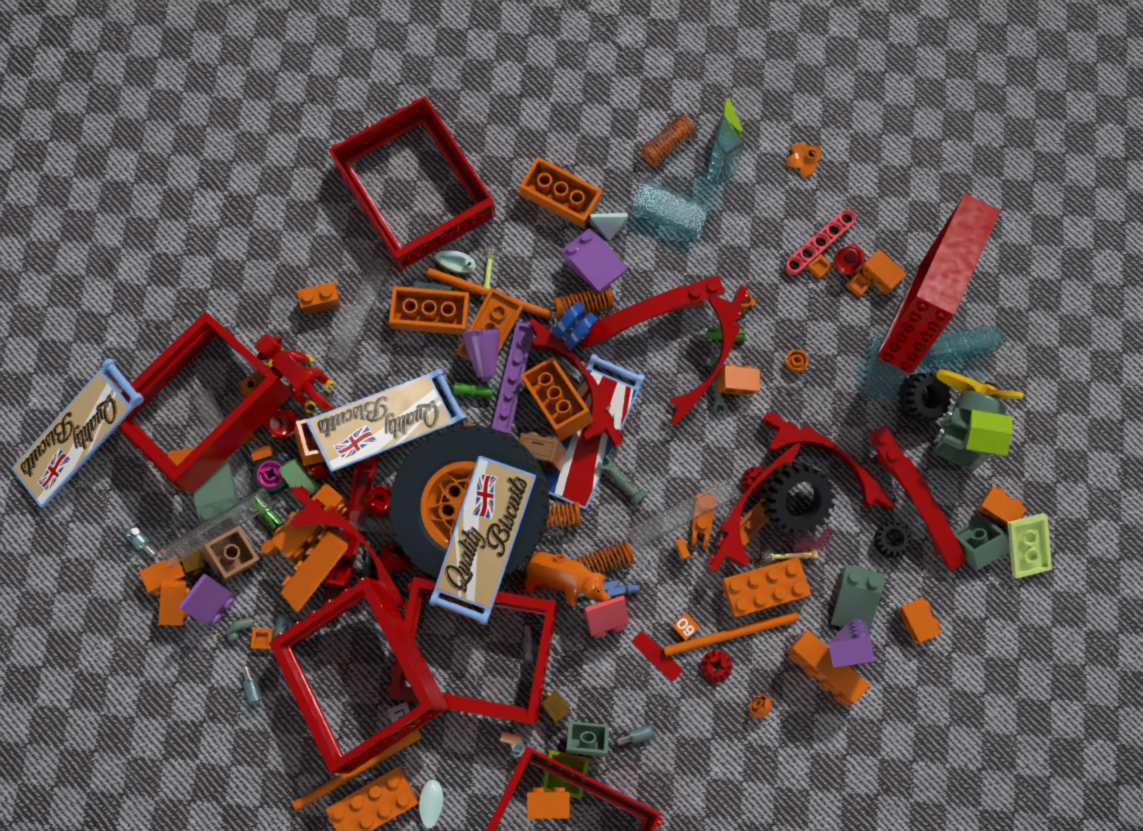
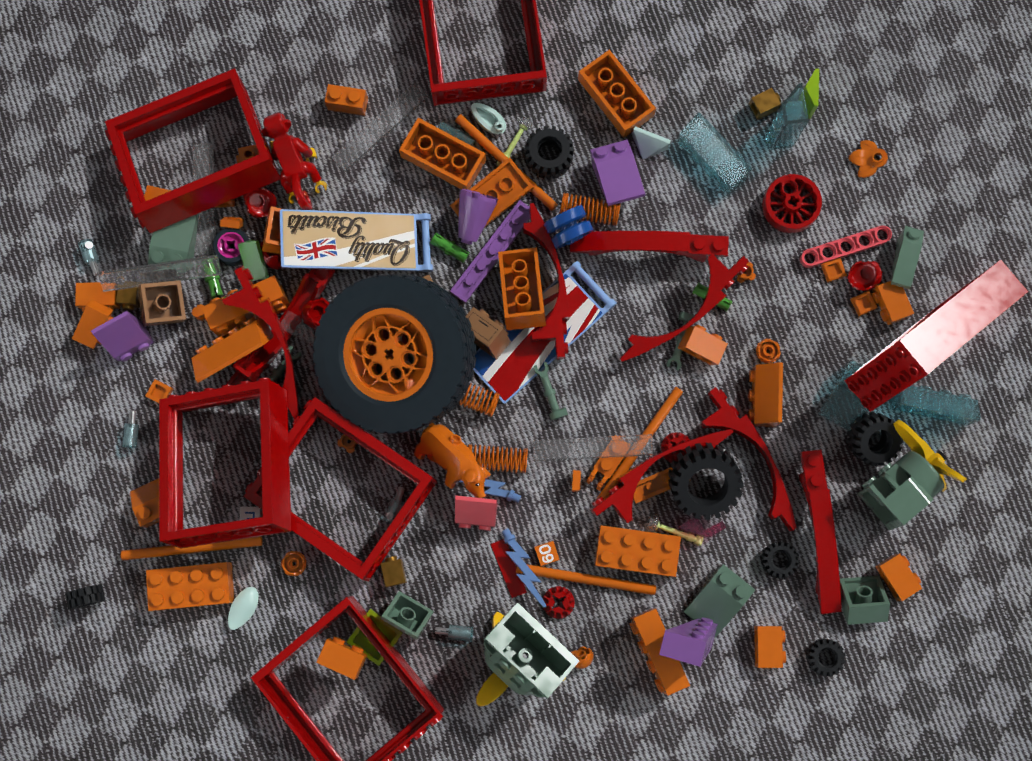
camera: 30 degrees right, 5 degrees up
flag [12,359,144,508] -> none
sand green arm [226,617,253,641] -> none
clear light blue piece [272,615,293,639] -> none
red hair [381,543,412,574] -> none
flag [429,456,536,626] -> none
arm [500,731,525,757] -> none
orange piece [641,115,695,167] -> none
lime slope [966,410,1012,456] -> none
yellowish green plate [1007,513,1052,579] -> none
none -> orange slope [130,478,159,528]
none -> orange plate [281,551,307,576]
none -> sand green brick [476,602,579,707]
none -> medium blue piece [502,528,546,608]
none -> black tyre [525,126,574,179]
none -> orange piece [596,387,683,499]
none -> orange slope [748,362,783,427]
none -> pearl gold brick [749,88,781,120]
none -> red piece [762,174,822,234]
none -> black tyre [806,639,846,677]
none -> sand green slope [891,226,924,289]

